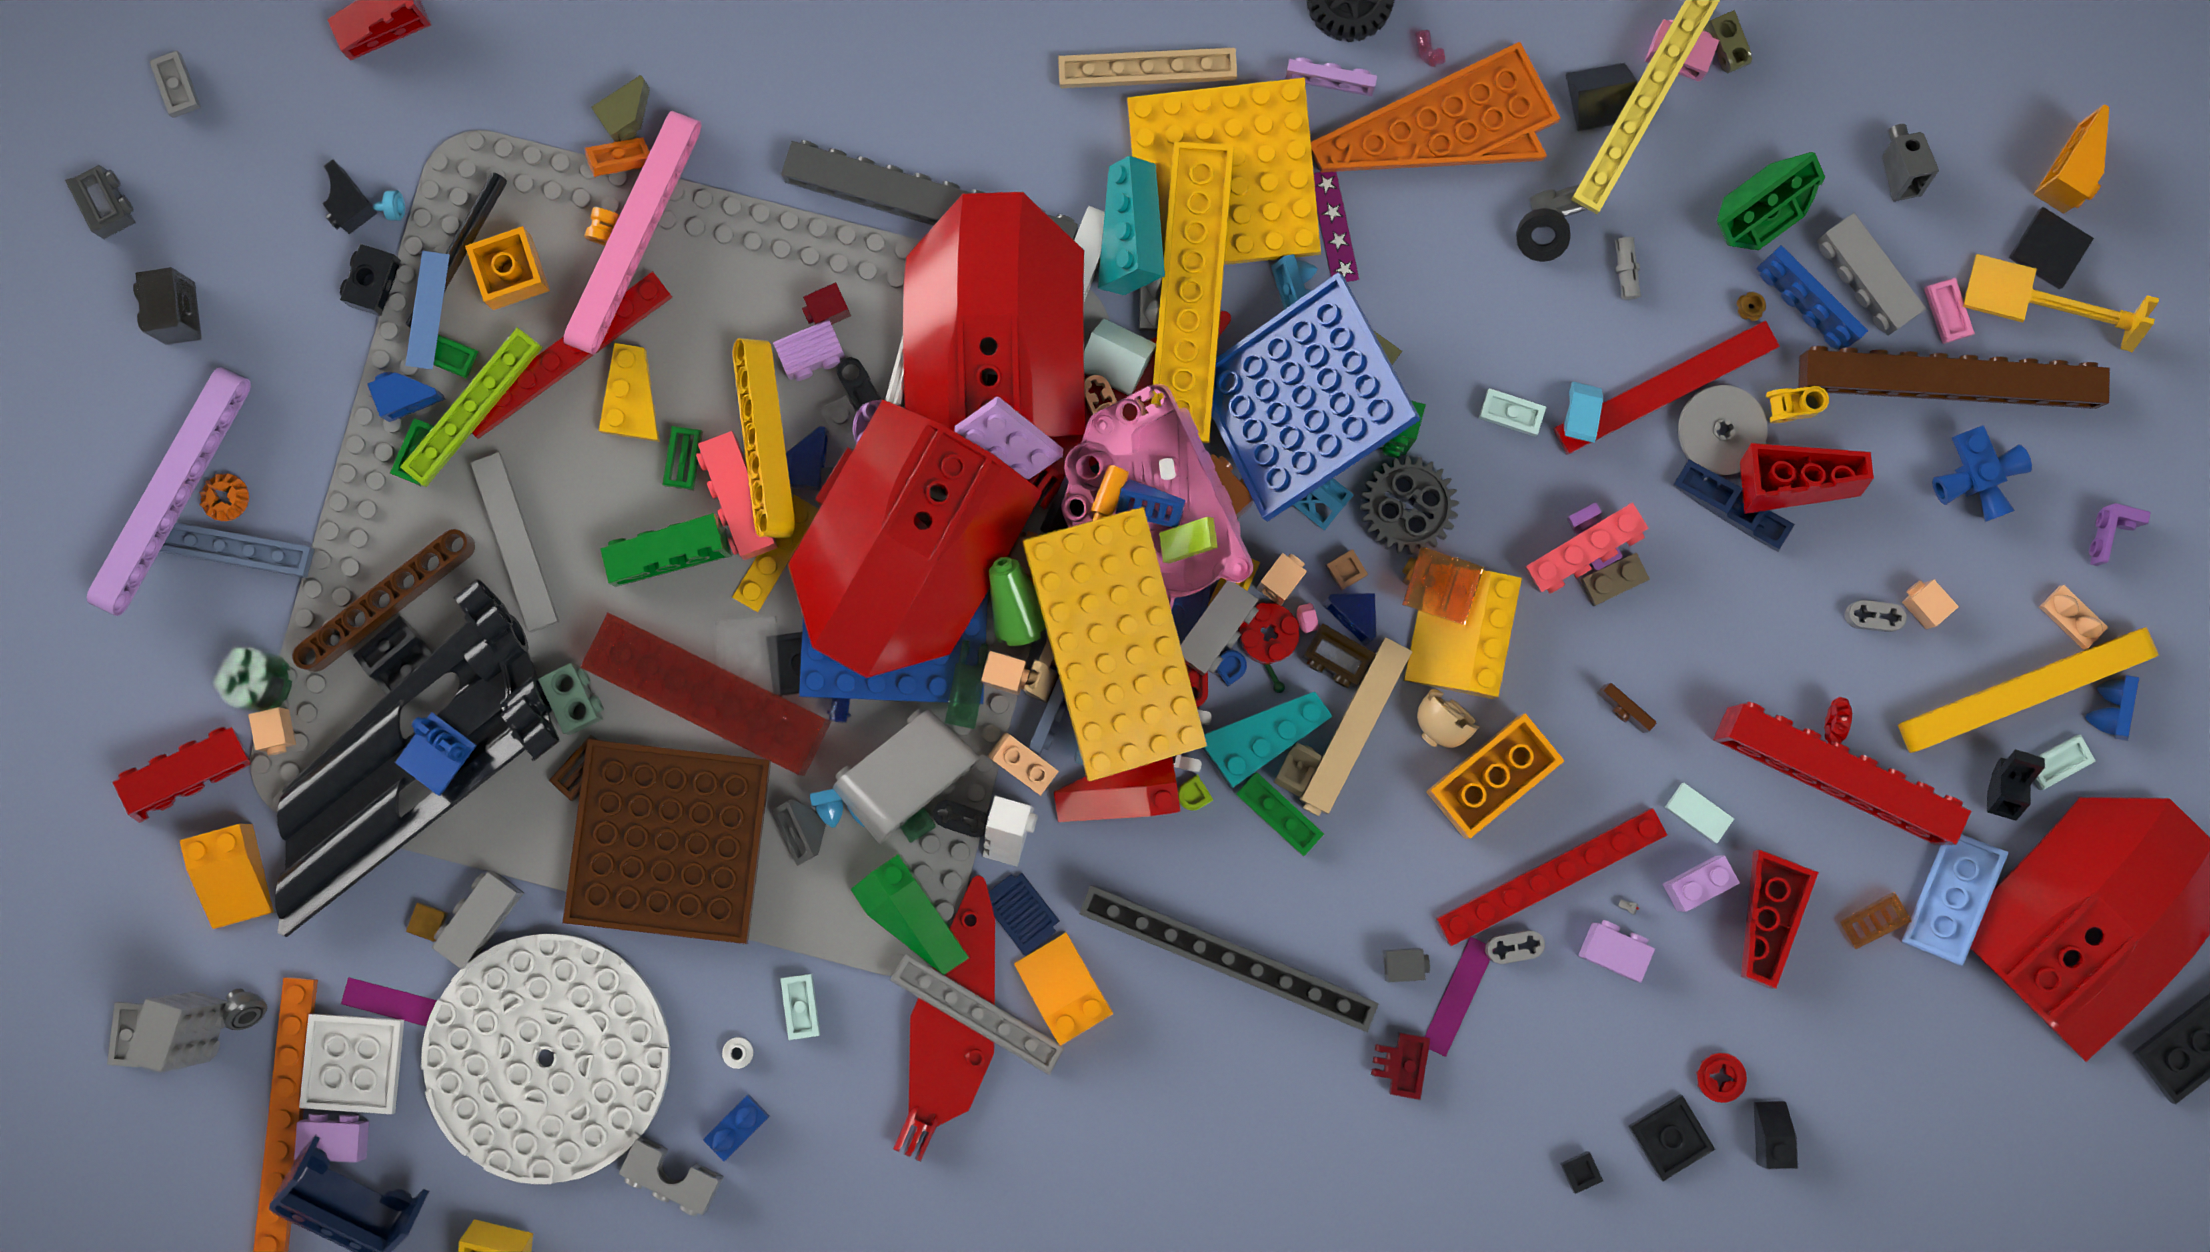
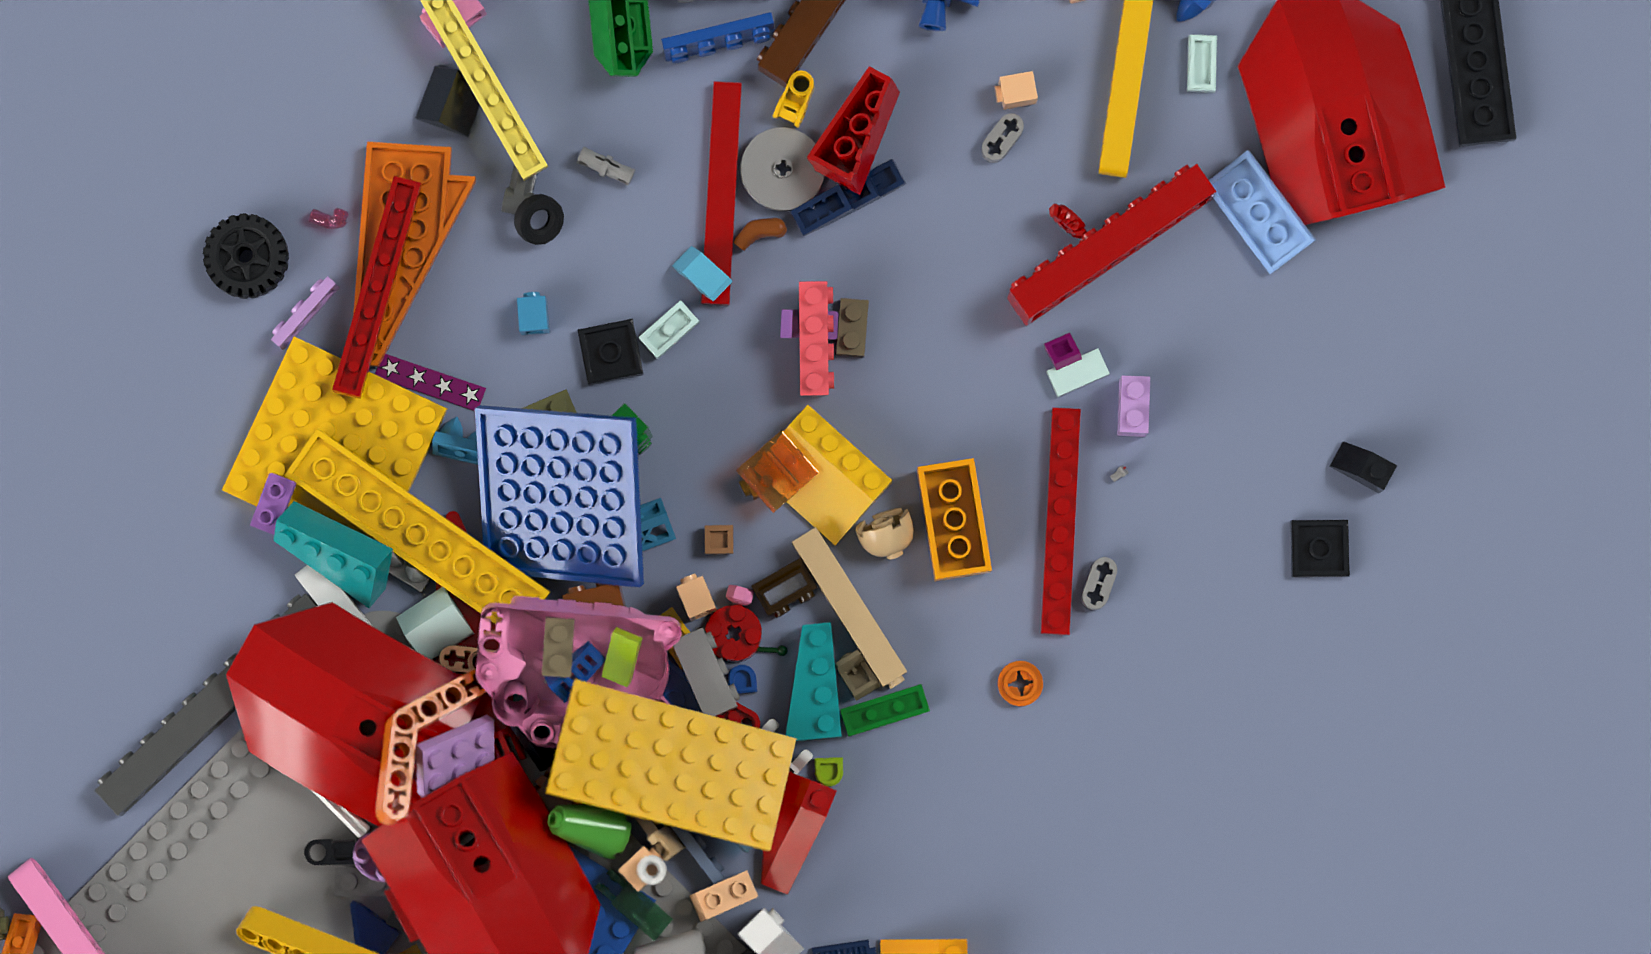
camera: 60 degrees left, 0 degrees up
lavender brick [773,319,845,381] -> none
dark red brick [802,282,851,325] -> none
tan plate [1058,48,1237,89] -> none
dark grey brick [1079,885,1379,1033] -> none
light orange cylinder [1091,465,1129,521] -> none
clear blue slope [1322,593,1376,646] -> none
dark grey gear [1360,456,1459,555] -> none
dark red hinge [1371,1032,1431,1100] -> none
dark grey brick [1383,948,1430,982] -> none
magenta sticker [1425,937,1496,1057] -> none
black plate [1560,1151,1603,1194] -> none
lavender brick [1578,920,1655,983] -> none
reddish brown plate [1597,683,1657,733] -> none
red gear [1696,1053,1747,1103] -> none
pearl gold plate [1736,292,1766,321] -> none
red wedge [1741,849,1819,989] -> none
clear orange slope [1840,891,1912,949] -> none
black brick [1987,749,2045,821] -> none
none -> medium lavender bracket [250,473,296,535]
none -> red plate [332,176,422,399]
none -> orange beam [376,669,486,825]
none -> dark azure brick [517,292,550,335]
none -> dark tan plate [542,617,575,677]
none -> black tile [577,319,644,385]
none -> white plate [637,855,666,885]
none -> dark orange arm [733,218,787,251]
none -> orange gear [998,661,1043,706]
none -> magenta tile [1044,333,1082,370]

